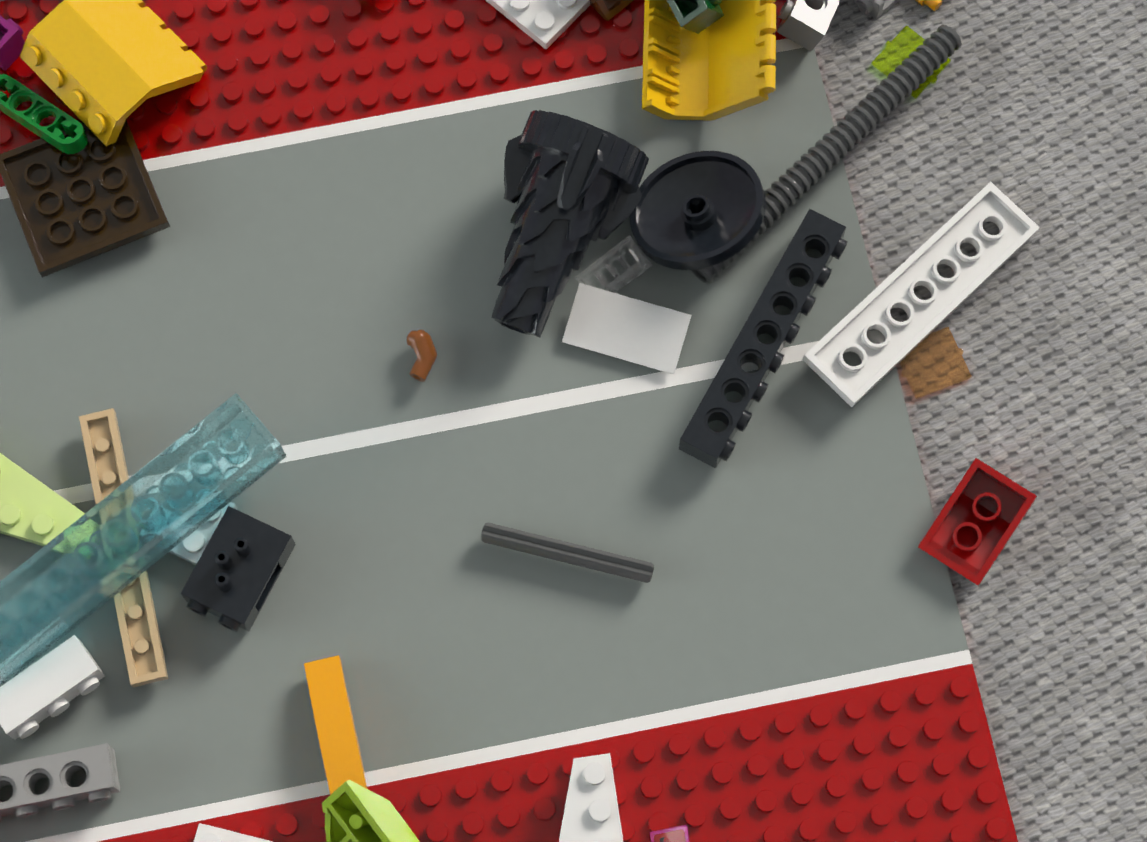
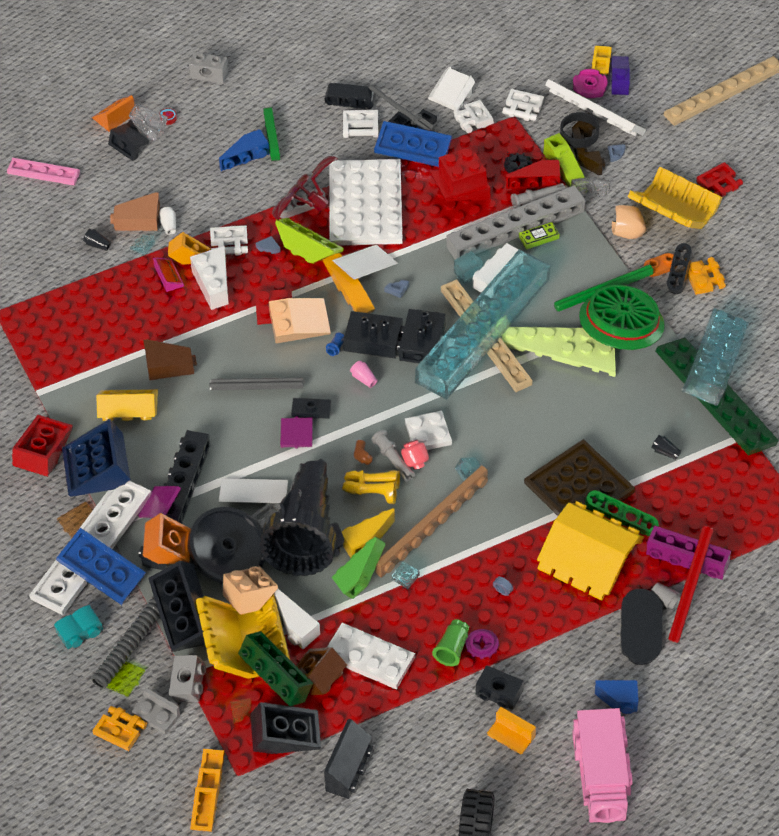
camera: 165 degrees right, 20 degrees down
none -> teal brick [54,605,103,649]
none -> blue plate [56,528,146,605]
none -> dark blue slope [62,419,131,497]
none -> yellow slope [96,389,158,421]
none -> magenta piece [137,486,181,518]
none -> reddish brown slope [143,339,197,381]
none -> orange slope [143,513,191,564]
none -> black slope [148,560,205,652]
none -> light nougat slope [223,566,278,614]
none -> red plate [255,289,292,325]
none -> light nougat slope [269,298,331,343]
none -> white slope [274,589,320,649]
none -> magenta piece [280,417,313,449]
none -> black plate [291,398,331,419]
none -> blue pin [326,333,344,356]
none -> bright green slope [331,537,386,599]
none -> white sticker [332,245,398,279]
none -> yellow piece [342,470,400,504]
none -> yellow slope [342,508,395,558]
none -> black piece [343,311,404,359]
none -> bright pink cone [350,361,378,388]
none -> light grey pin [372,430,415,482]
none -> medium nougat plate [375,465,488,578]
none -> sand blue tile [384,280,409,298]
none -> clear light blue plate [392,562,420,589]
none -> coral head [401,440,429,470]
none -> white plate [405,411,452,450]
none -> clear light blue brick [454,251,483,284]
none -> clear light blue slope [455,457,481,481]
none -> sand blue tile [493,576,513,596]

